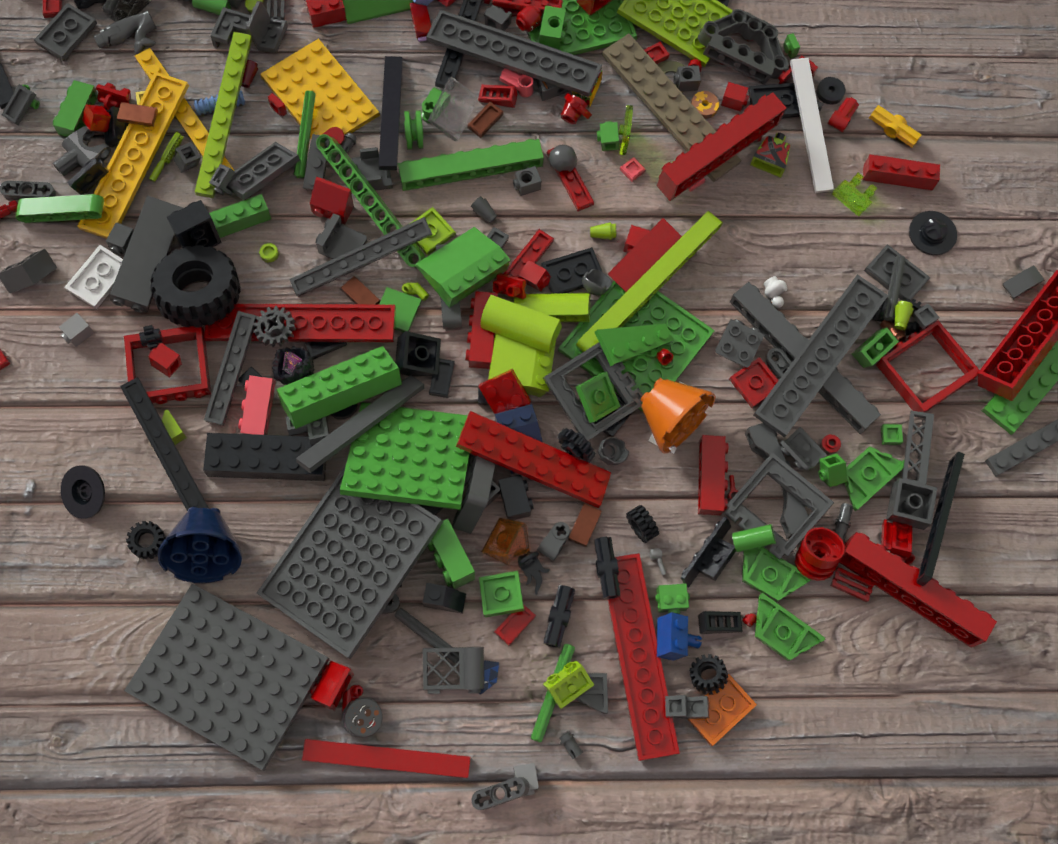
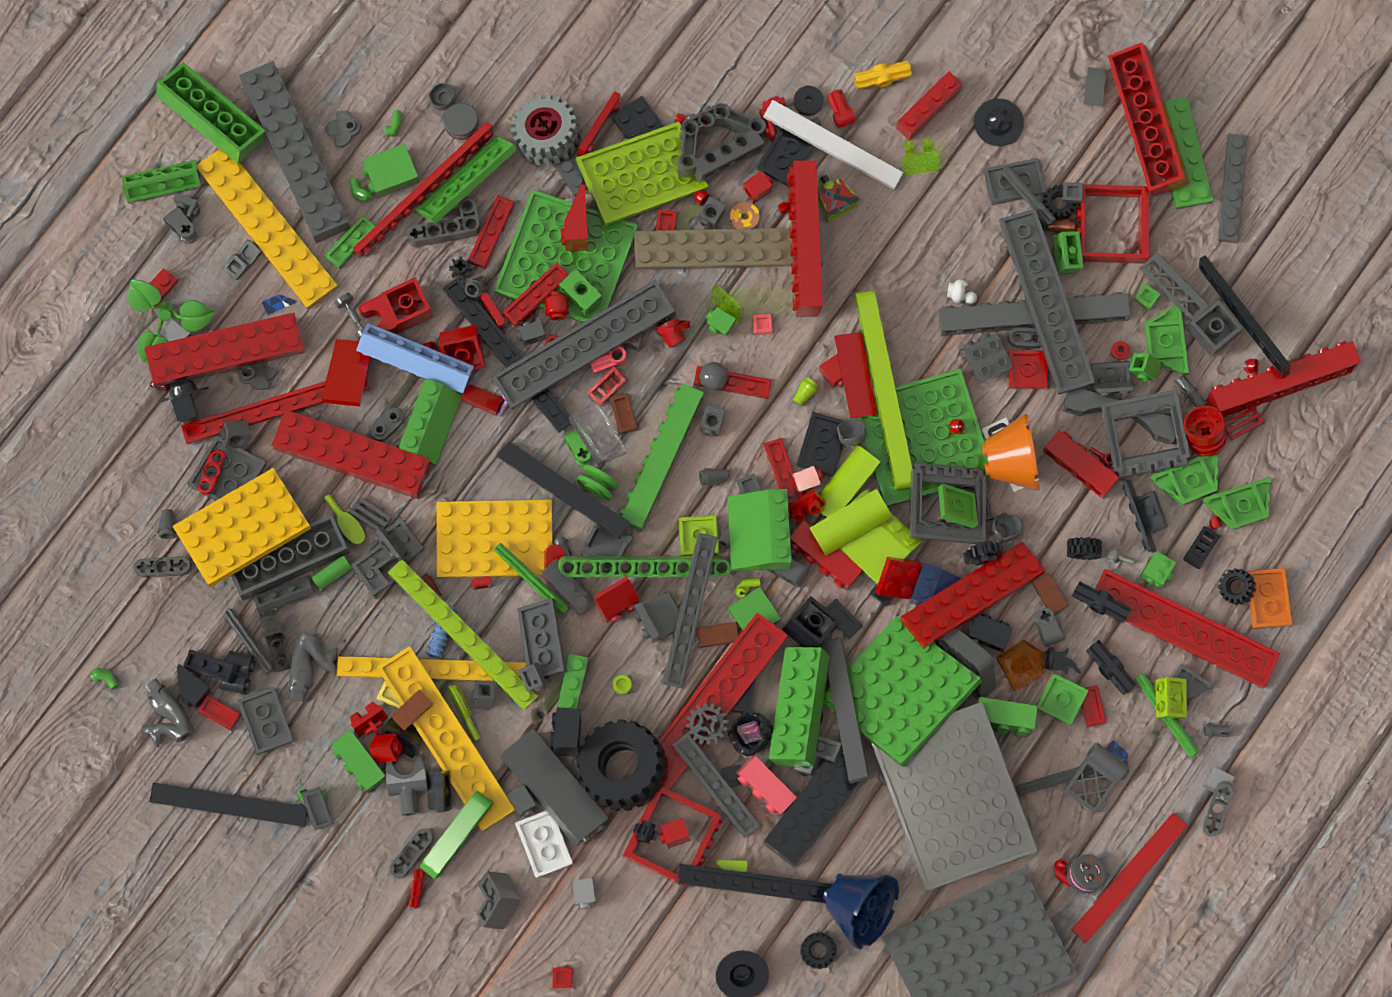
camera: 50 degrees left, 5 degrees up
red slope [310,661,354,711] -> none
black slope [423,583,466,614] -> none
bright green wing [595,324,674,367] -> none
blue brick [657,612,702,661] -> none
dark grey slope [665,695,710,719] -> none
bright green brick [732,524,776,552] -> none
bright green plate [783,33,800,59] -> none
red plate [881,519,912,558] -> none
lime cone [894,301,914,330] -> none

